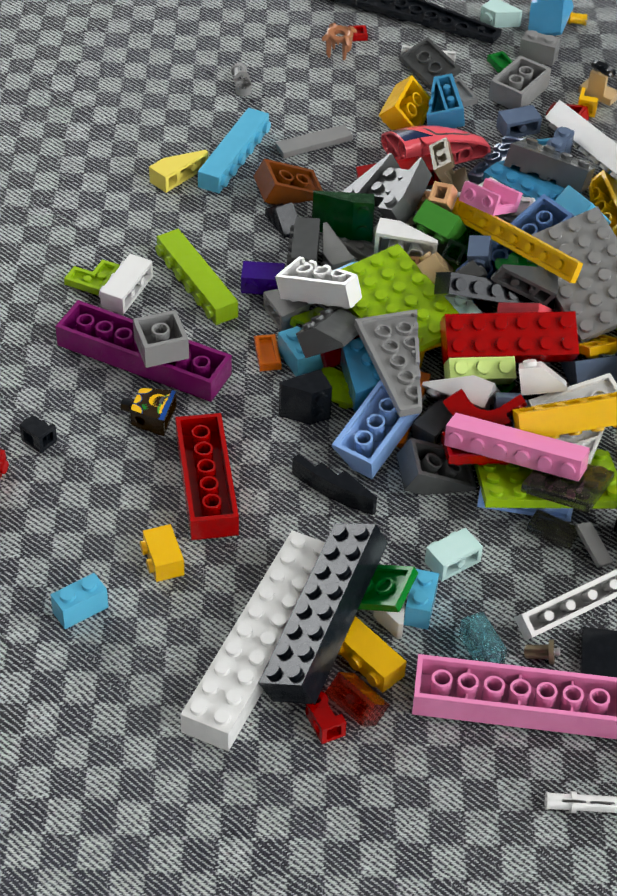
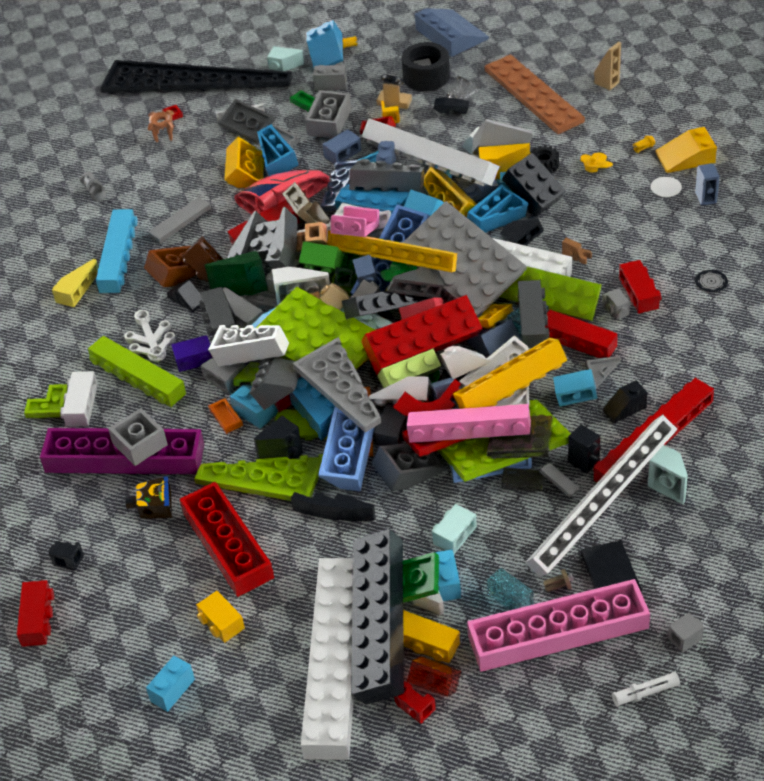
camera: 15 degrees left, 0 degrees up
none -> white plant [124,310,176,362]
none -> reddish brown slope [182,236,223,282]
none -> lime wing [194,454,323,501]

